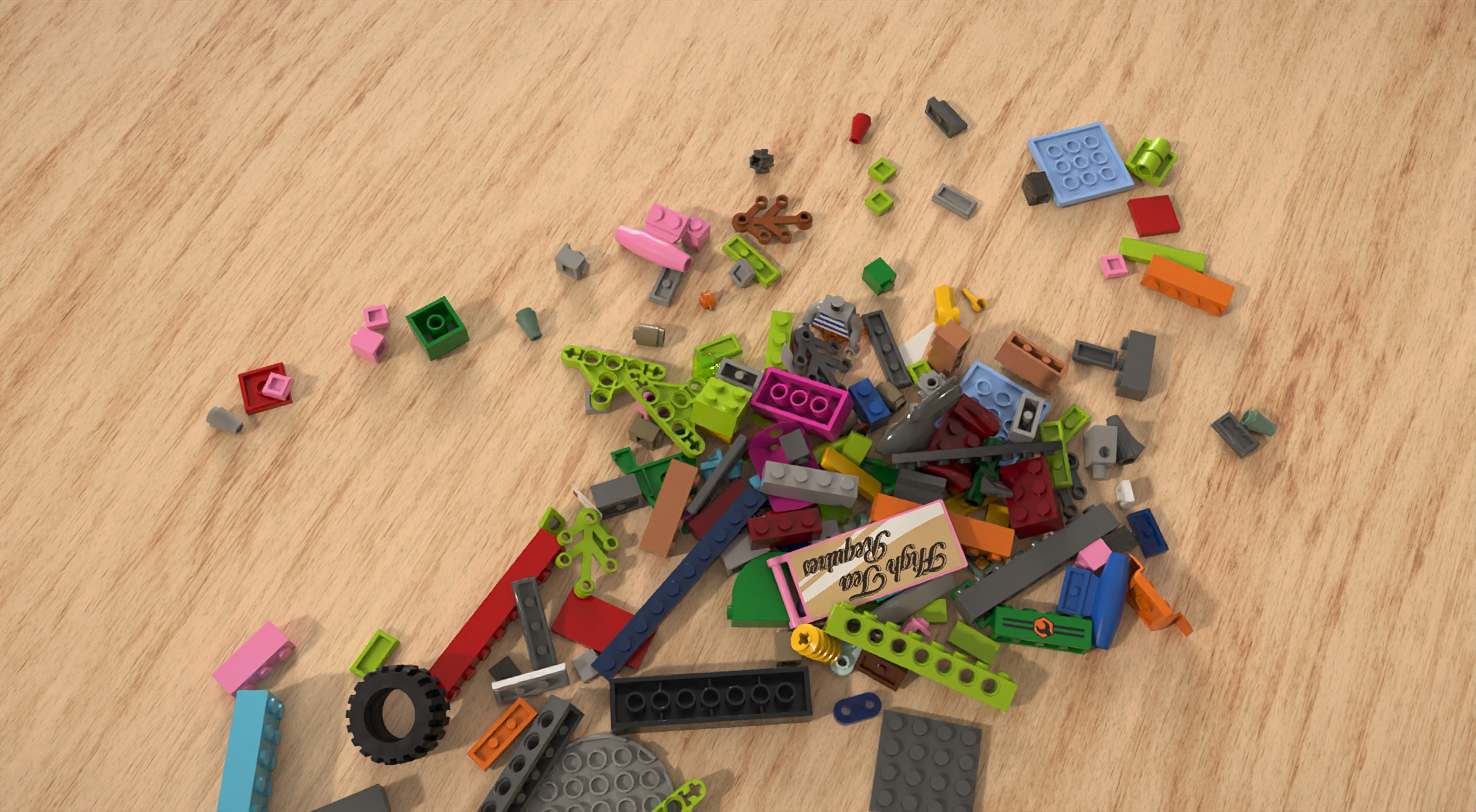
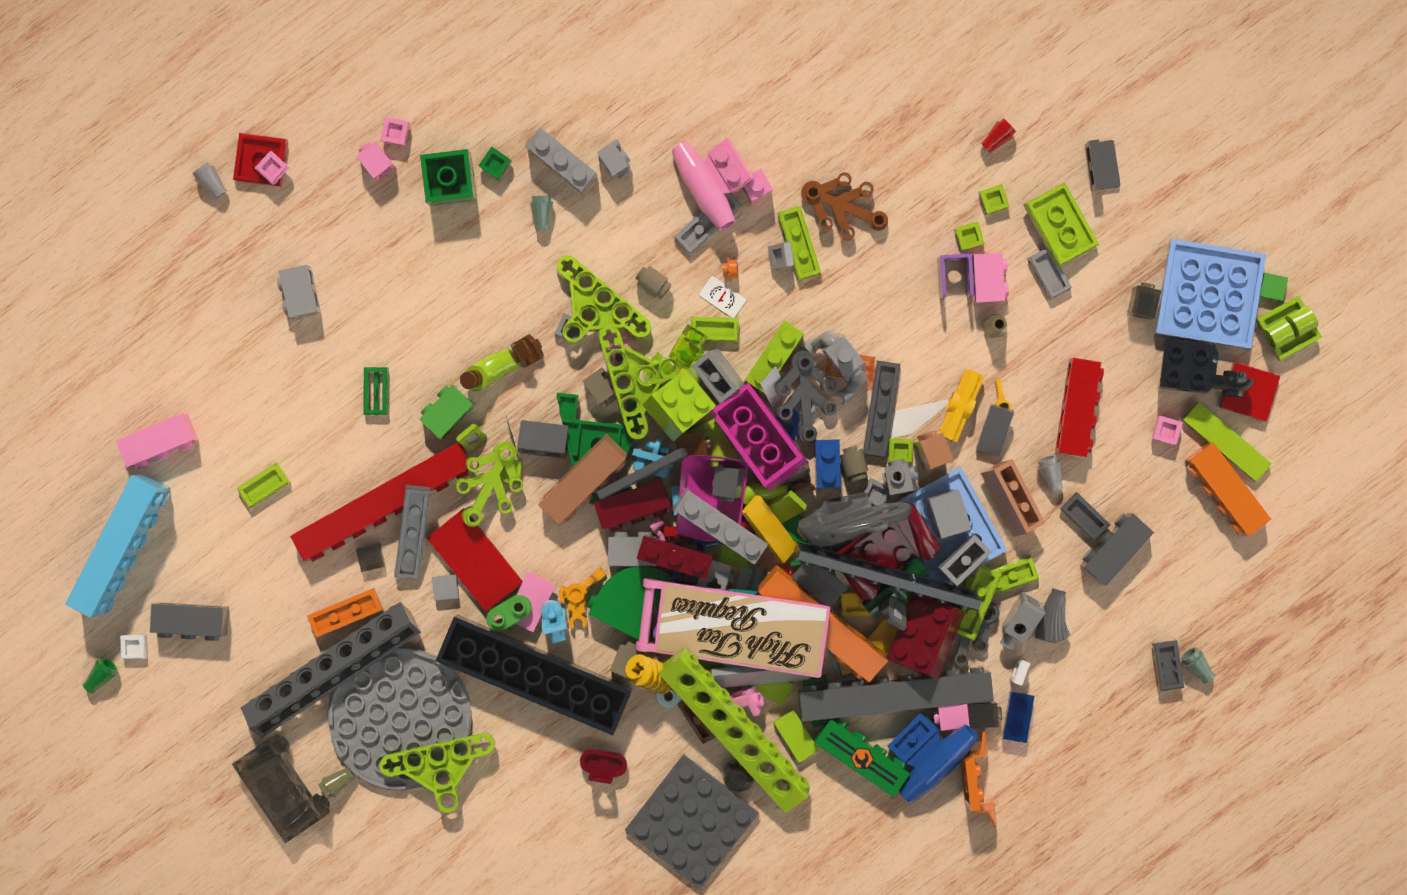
camera: 30 degrees right, 25 degrees up
black tyre [346,664,450,765] -> none
light grey tile [492,663,570,705] -> none
dark blue plate [591,485,767,683] -> none
dark grey gear [749,149,774,174] -> none
clear blue plate [833,692,882,726] -> none
green brick [862,257,897,296] -> none
none -> light grey brick [277,265,321,319]
none -> green tile [363,367,389,415]
none -> bright green brick [419,385,475,440]
none -> piece [460,334,544,391]
none -> green plate [478,146,512,181]
none -> bright green plate [486,595,532,631]
none -> bright pink piece [515,572,556,632]
none -> light grey brick [525,127,598,195]
none -> medium azure hips [541,600,567,643]
none -> light orange piece [559,567,606,629]
none -> dark red bracket [580,749,627,784]
none -> white sticker [699,276,746,318]
none -> clear smoke brick [723,759,755,792]
none -> light grey piece [926,489,972,539]
none -> medium lavender piece [937,253,974,300]
none -> bright pink brick [972,253,1009,304]
none -> dark grey tile [976,404,1014,456]
none -> olive cone [984,314,1007,338]
none -> lime tile [1023,182,1099,268]
none -> light grey cone [1037,455,1064,492]
none -> red brick [1055,358,1104,457]
none -> black brick [1158,339,1255,397]
none -> bright green tile [1259,273,1288,301]

